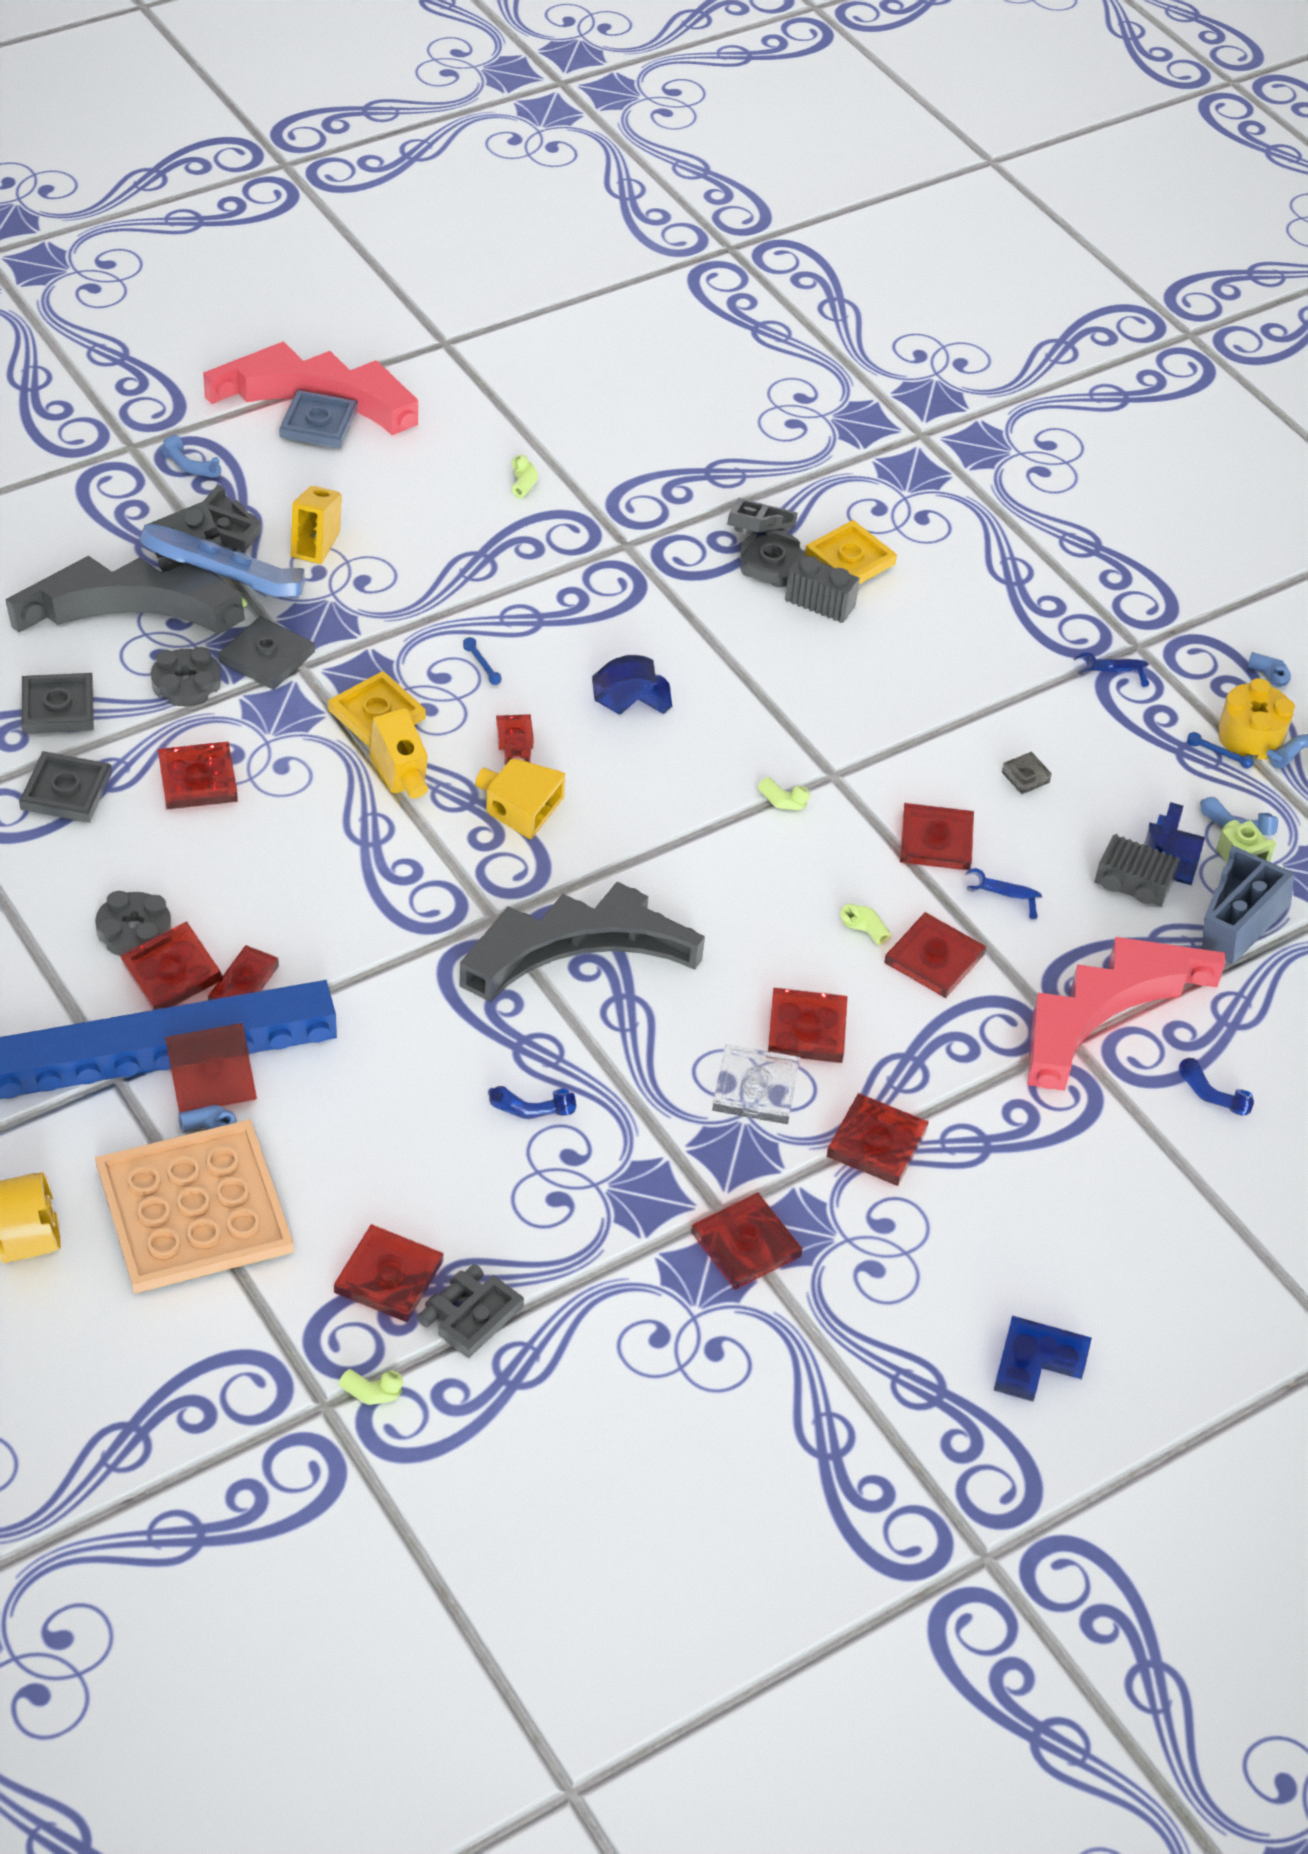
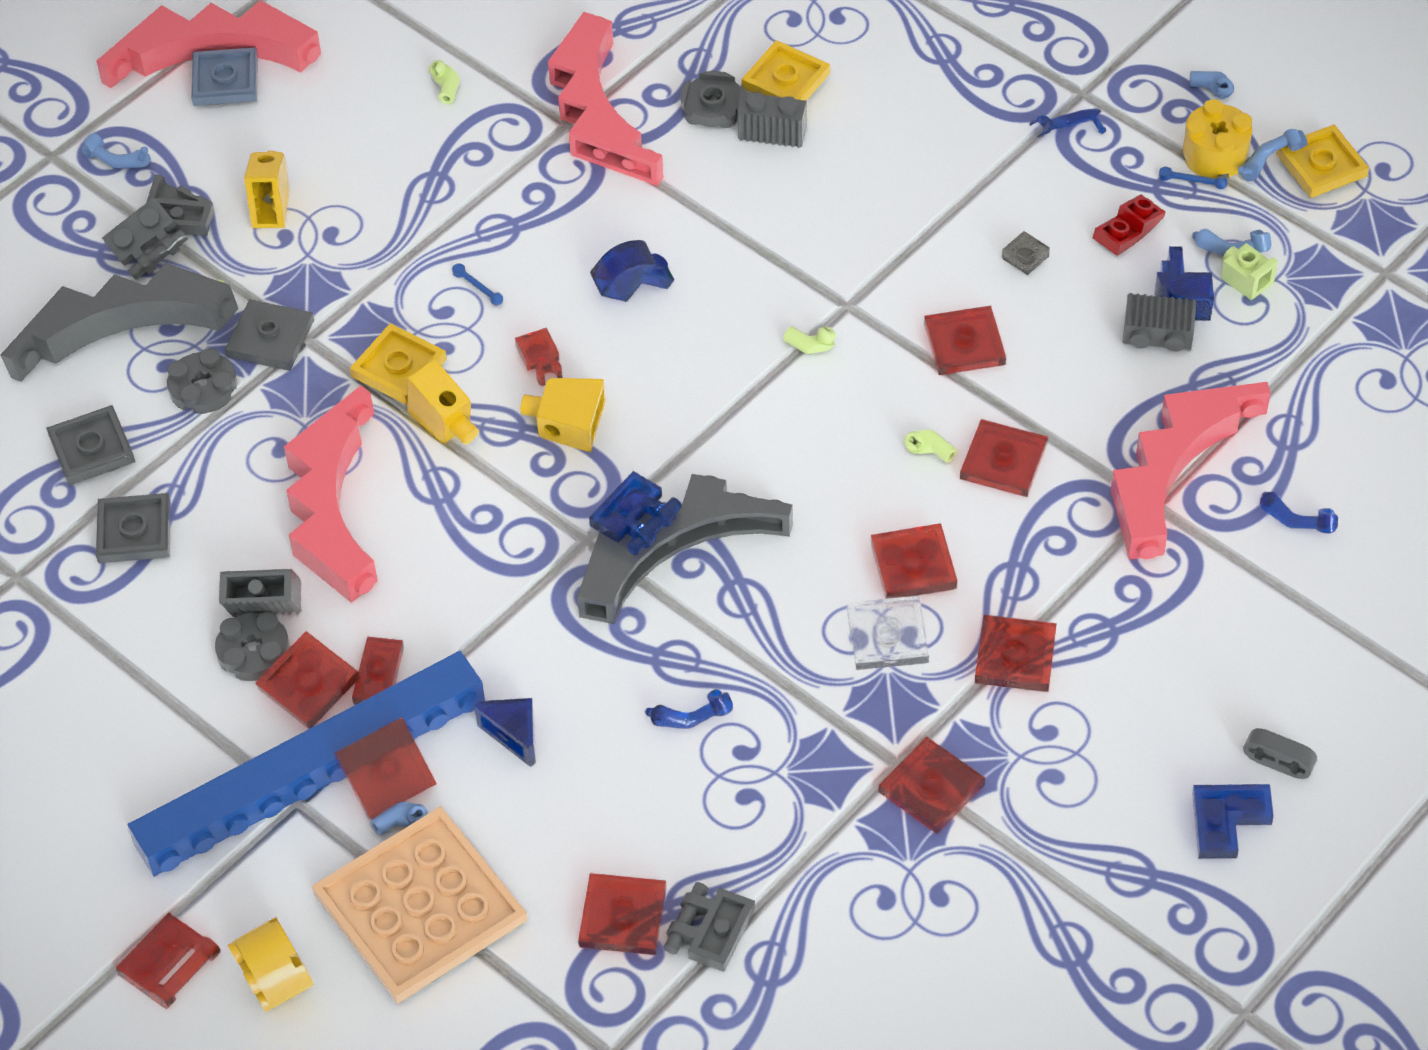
camera: 10 degrees left, 5 degrees up
medium blue piece [140,524,305,597] -> none
clear red plate [158,741,238,810] -> none
yellowish green arm [339,1369,403,1405] -> none
dark grey wing [727,498,798,534] -> none
clear blue piece [965,868,1042,920] -> none
sand blue wedge [1202,845,1294,964] -> none
none -> dark grey brick [219,569,301,617]
none -> coral arch [284,385,378,603]
none -> clear blue slope [474,698,536,767]
none -> coral arch [548,12,664,186]
none -> clear blue plate [589,471,682,555]
none -> red slope [1092,194,1166,256]
none -> dark grey beam [1243,728,1317,779]

